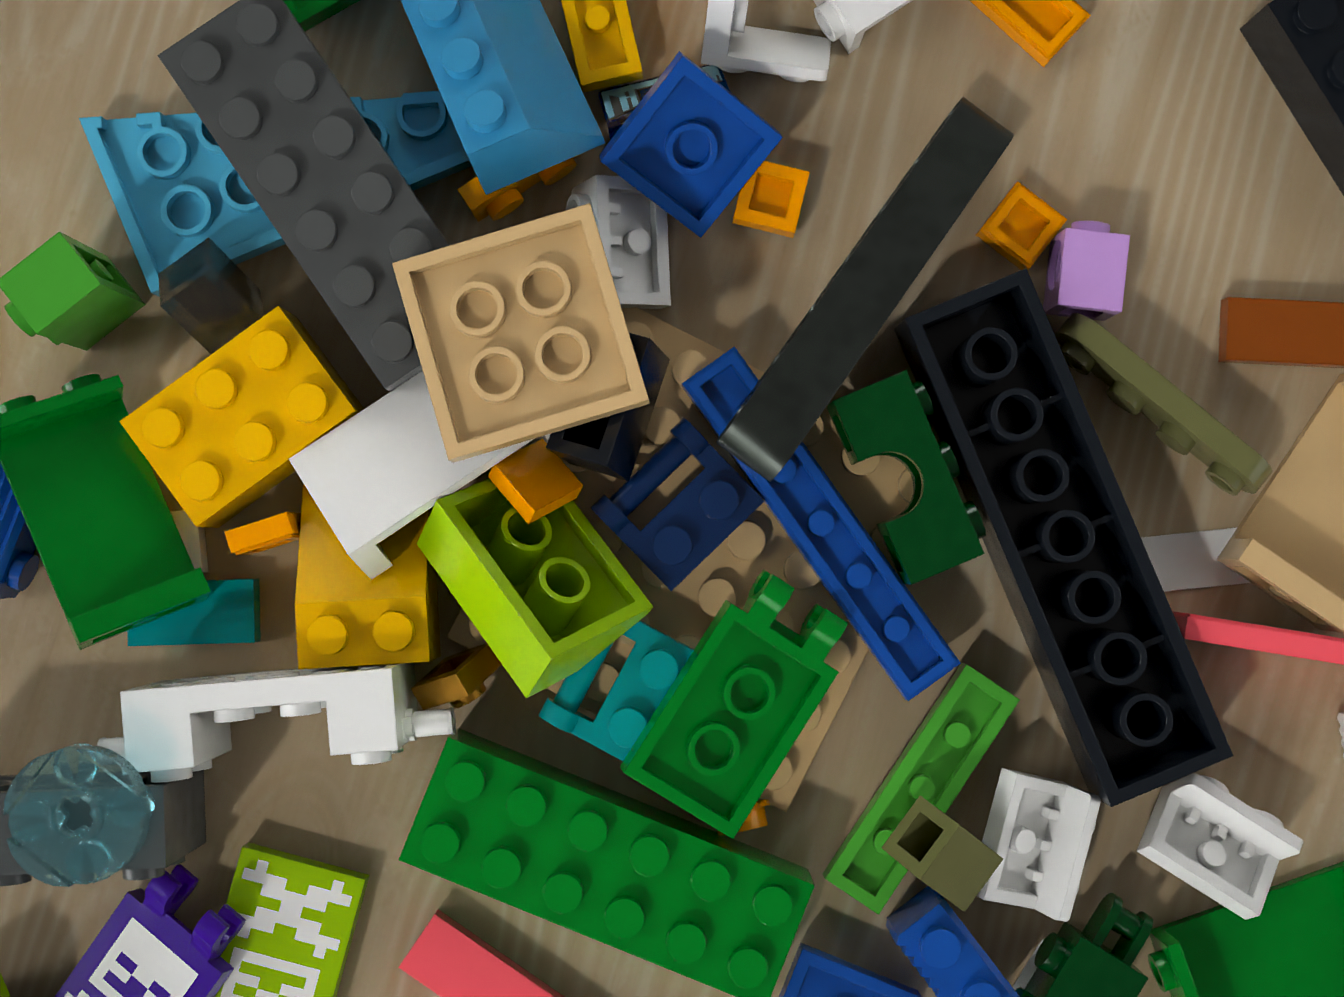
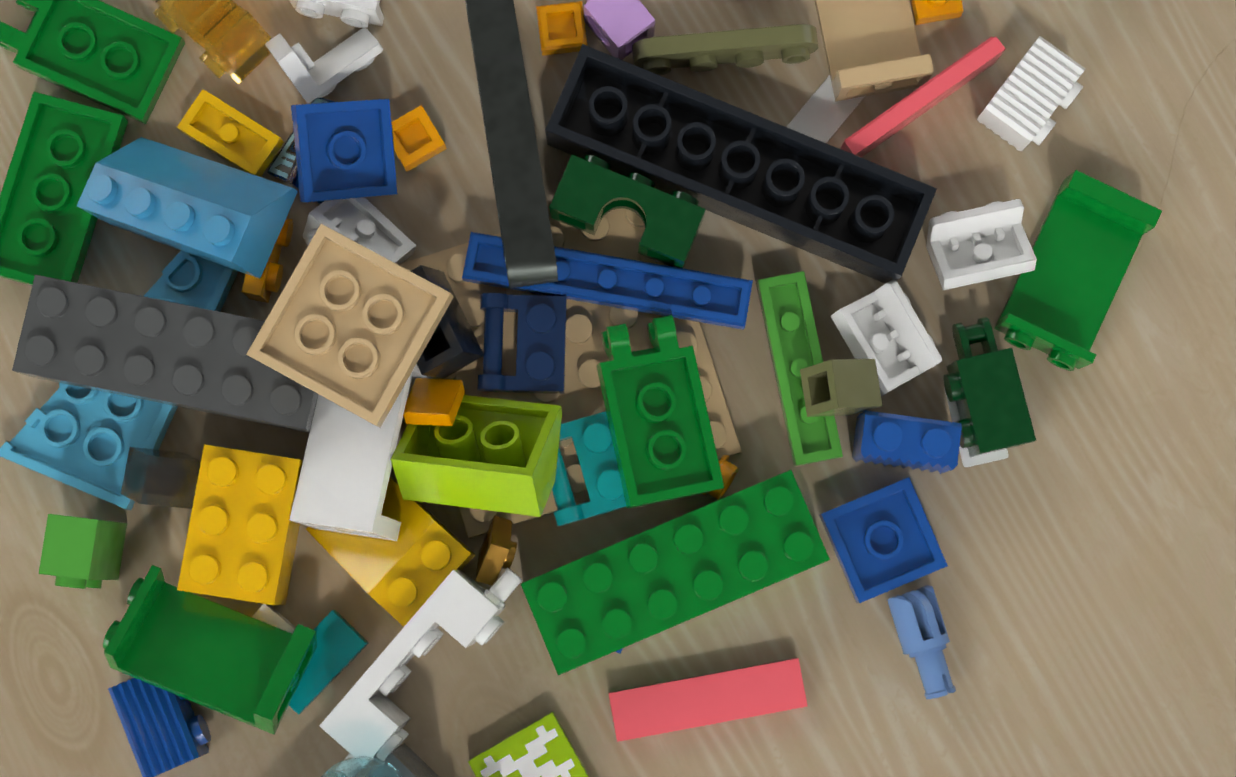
camera: 45 degrees left, 5 degrees down
light orange tile [224,512,301,555] -> none

